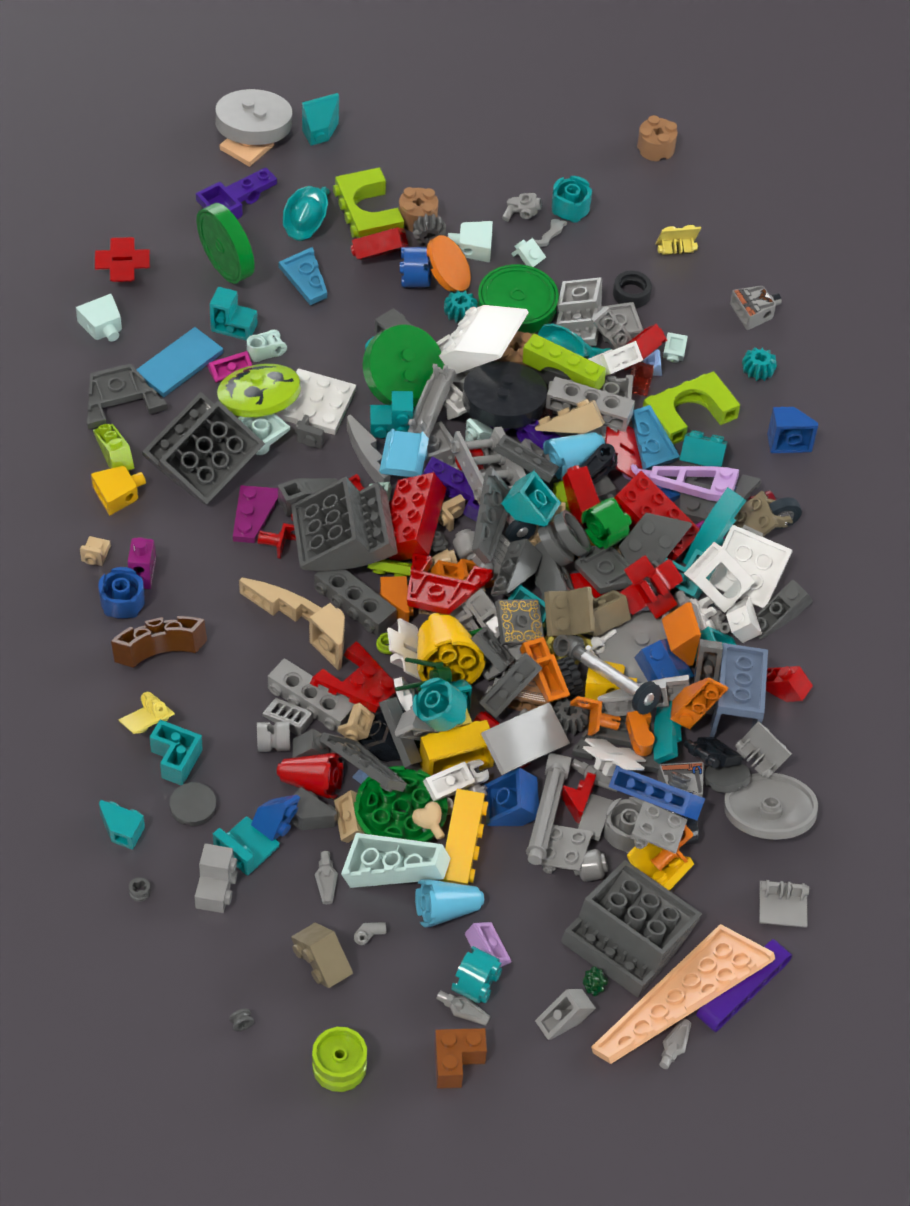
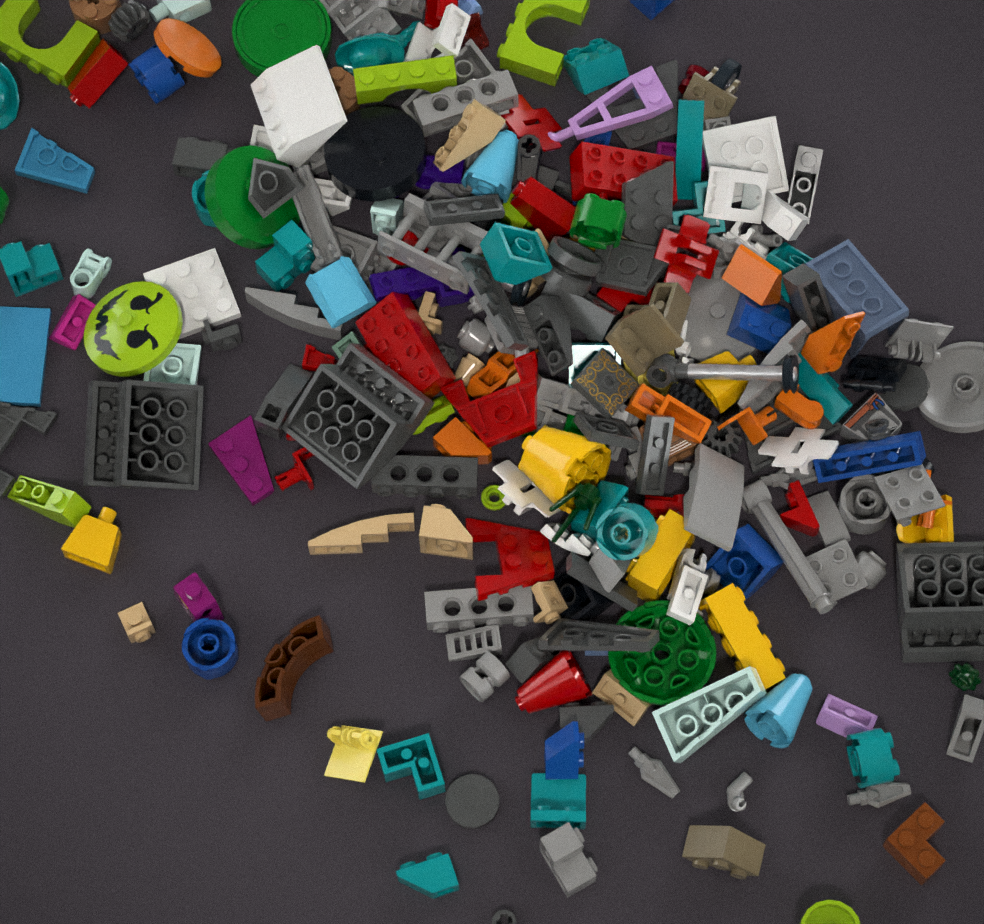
camera: 35 degrees left, 15 degrees up
tan rock [412,801,445,840] -> none
teal gear [444,290,478,323] -> none
dark azure wing [631,405,680,470] -> none
red slope [766,666,813,702] -> none
none -> dark grey slope [248,158,304,219]

